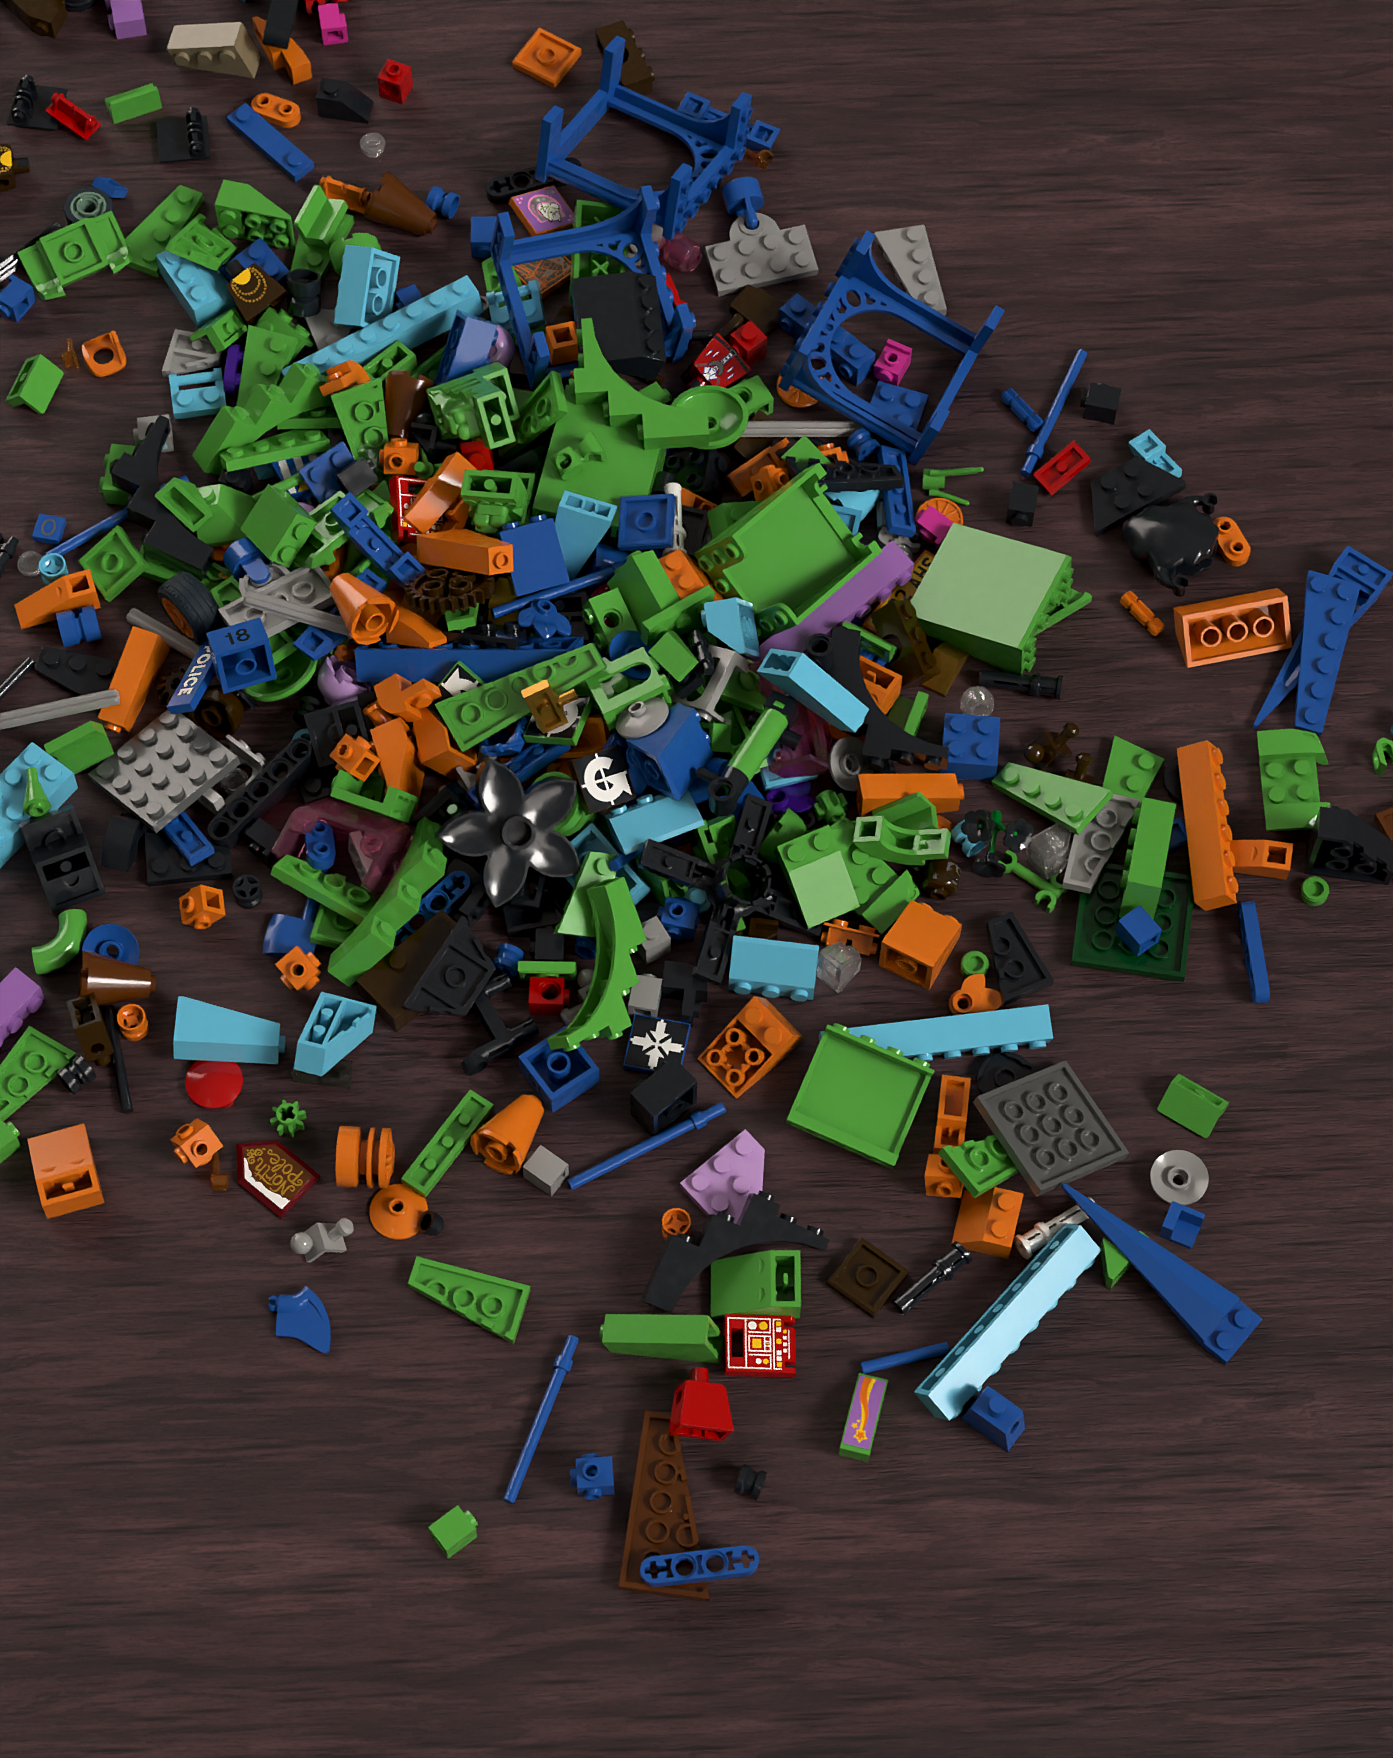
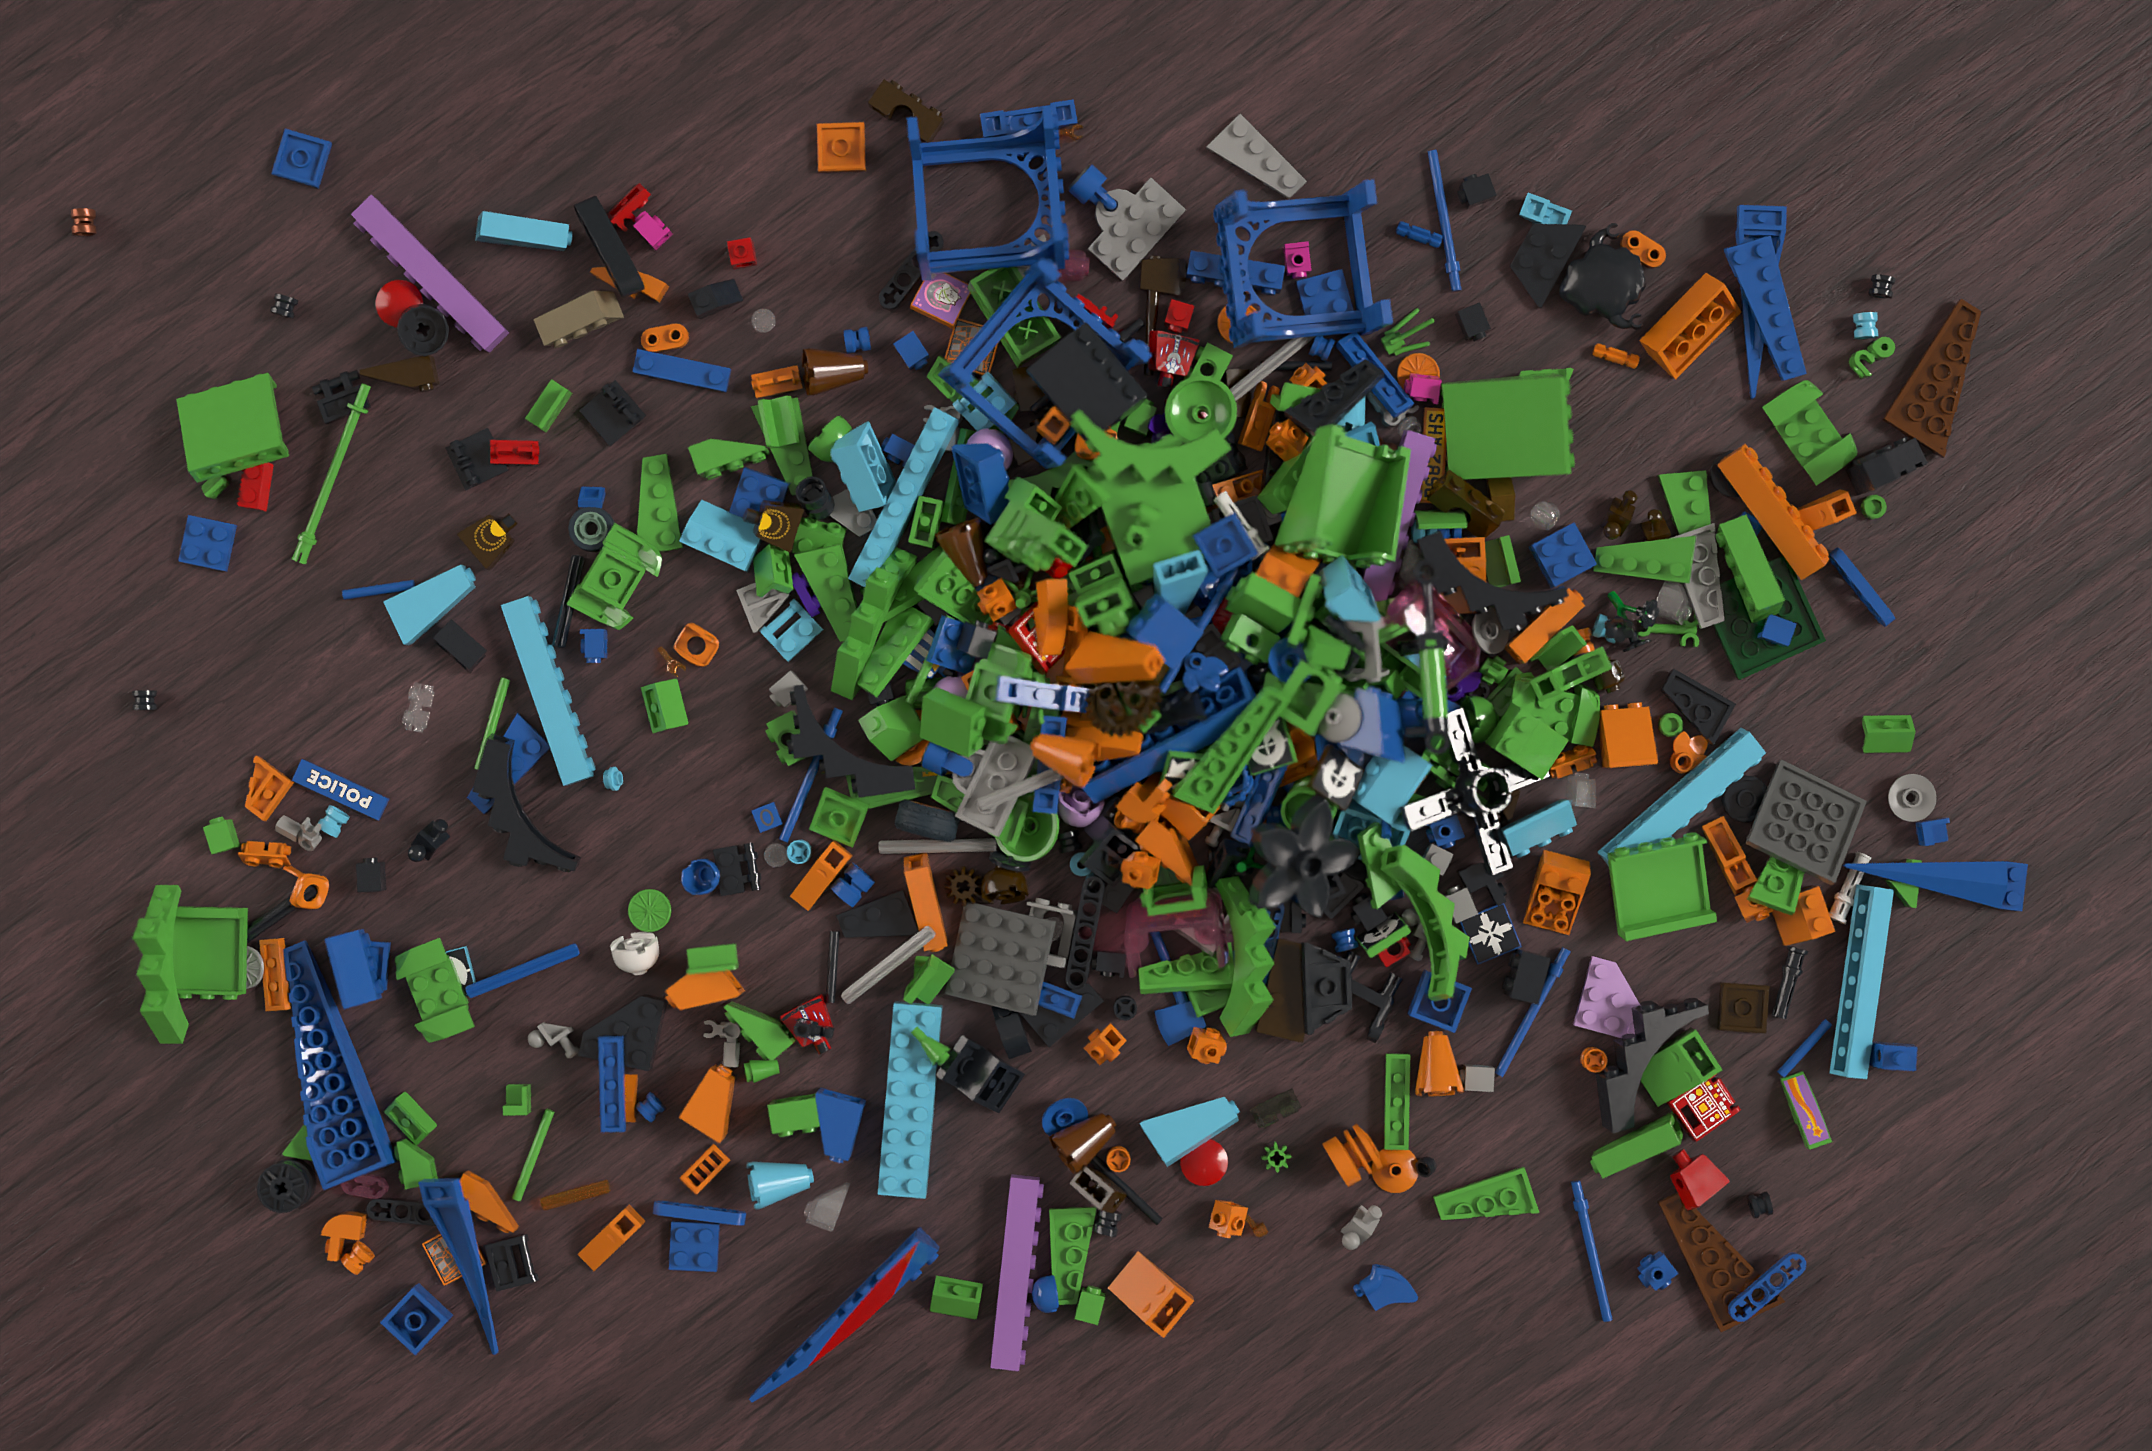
camera: 30 degrees left, 25 degrees up
bright green cylinder [32,909,87,975] -> none
bright green slope [155,477,213,533] -> none
bright green wing [165,213,237,271] -> none
blue tile [167,639,215,714] -> none
blue brick [206,617,277,694] -> none
tile [236,1140,321,1219] -> none
medium azure wedge [294,992,377,1076] -> none
blue plate [304,821,336,870] -> none
orange brick [319,360,370,397] -> none
bright green brick [428,1505,478,1559] -> none
pearl gold plate [521,679,578,734] -> none
medium azure slope [757,648,869,733] -> none
black pin [978,669,1063,700] -> none
red plate [1033,440,1091,496] -> none

